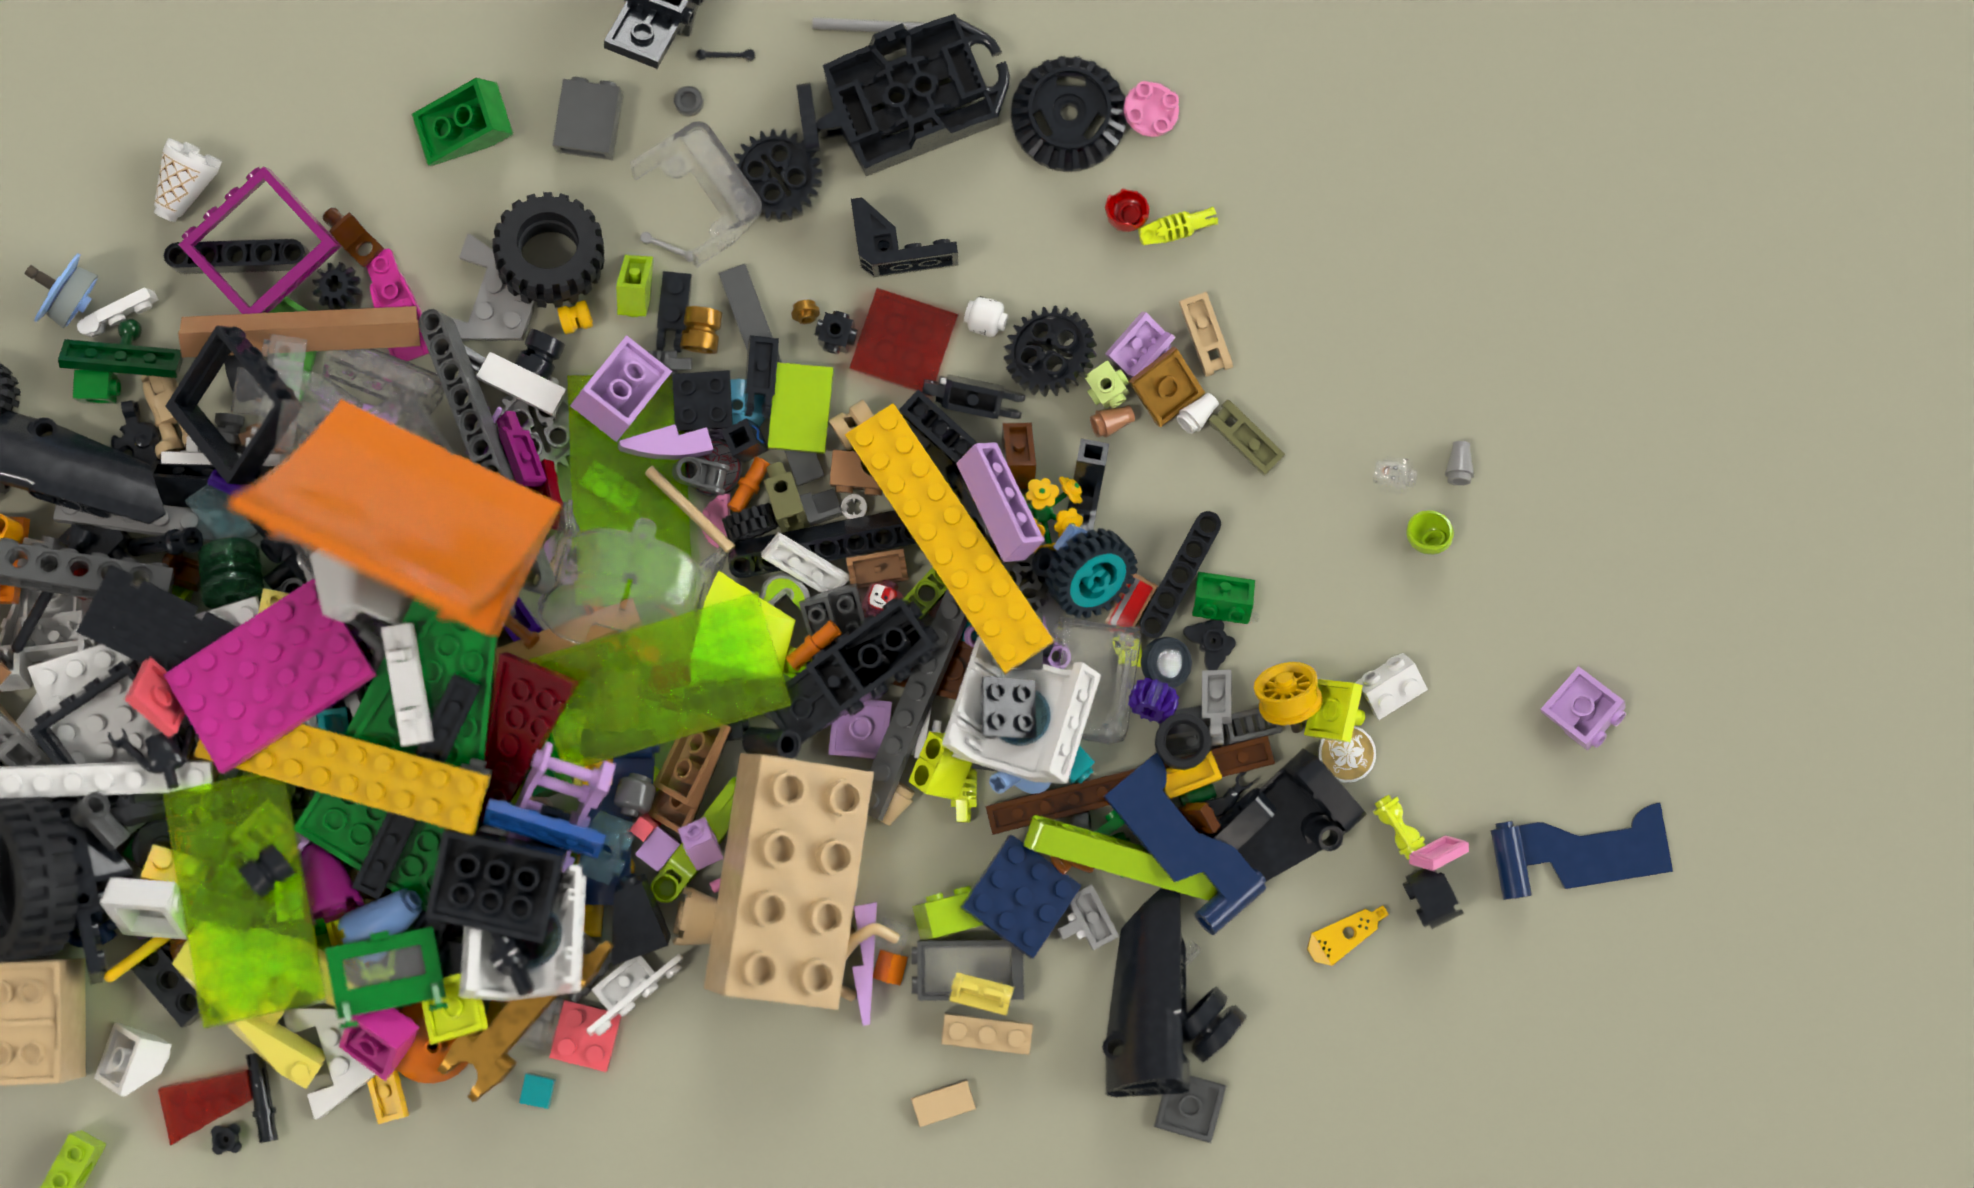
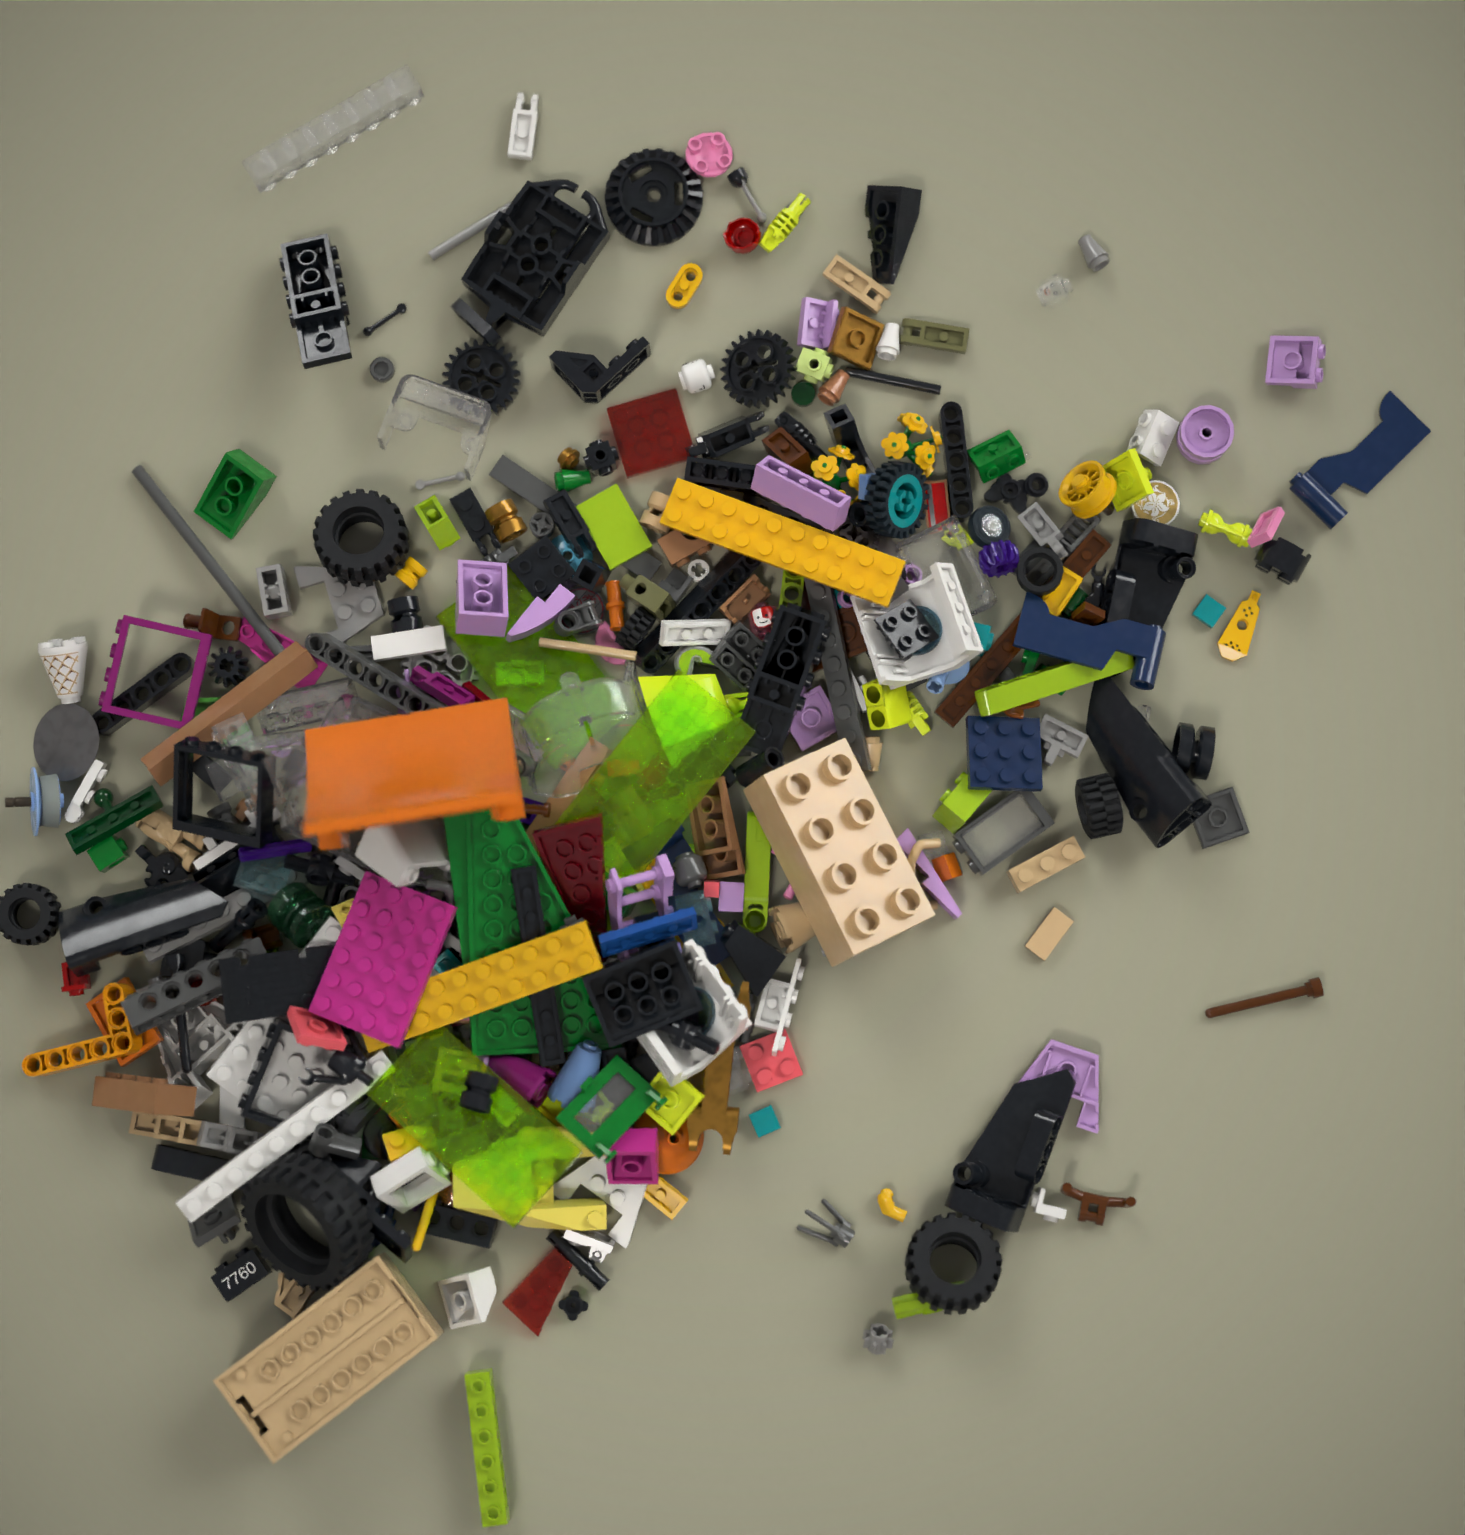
camera: 30 degrees left, 0 degrees up
white hinge [381,622,434,746] -> none
dark grey brick [552,77,623,160] -> none
lavender brick [678,817,724,870] -> none
orange pin [786,620,842,671] -> none
light yellow hinge [949,972,1014,1016] -> none
lime piece [1406,510,1454,555] -> none
none -> flat silver sticker [33,704,99,781]
none -> dark grey piece [132,465,285,656]
none -> light grey brick [256,564,293,620]
none -> dark grey wheel [529,512,555,539]
none -> green cone [554,469,591,492]
none -> hinge [563,1230,615,1263]
none -> yellow plate [666,263,703,309]
none -> hinge [727,167,767,222]
none -> black hinge [774,411,828,461]
none -> dark green tile [791,382,815,407]
none -> black bar [846,367,941,395]
none -> black wedge [865,185,922,285]
none -> yellow plant [881,412,943,478]
none -> black plate [1024,473,1048,498]
none -> black tyre [1075,773,1123,840]
none -> lavender wheel [1176,405,1234,464]
none -> teal tile [1192,594,1226,629]

